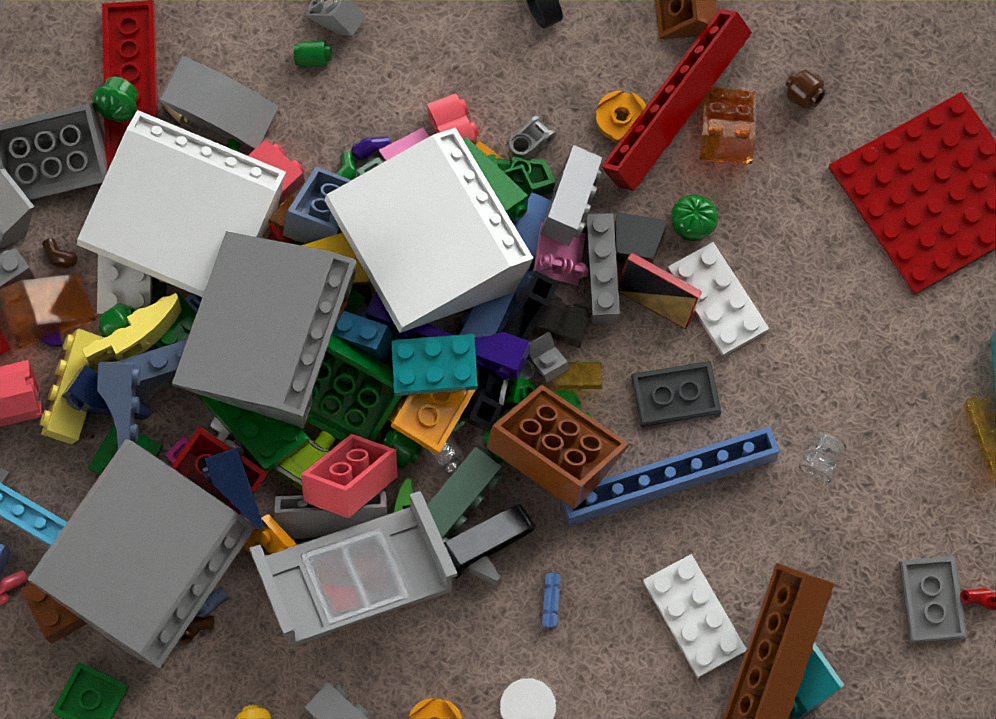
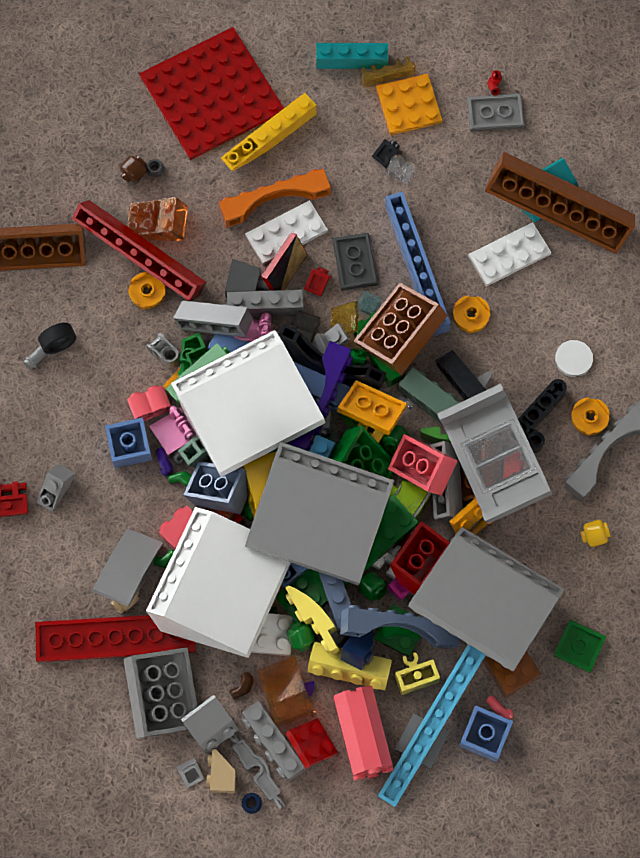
camera: 90 degrees left, 0 degrees up
green piece [92,76,138,123] -> none
dark blue slope [202,448,265,532] -> none
green brick [294,40,332,67] -> none
teal plate [392,334,478,396] -> none
medium blue axle [542,573,561,628] -> none
green piece [671,195,718,241] -> none
none -> medium blue brick [105,417,152,469]
none -> dark grey plate [146,159,164,177]
none -> orange arch [219,169,331,228]
none -> yellow slope [221,93,317,172]
none -> red bracket [304,267,332,297]
none -> clear light blue plate [356,291,381,315]
none -> green head [357,572,387,601]
none -> black bracket [372,139,402,168]
none -> light orange plate [376,74,442,135]
none -> light yellow brick [395,652,440,696]
none -> light orange plate [452,295,490,333]
none -> black beam [511,379,567,453]

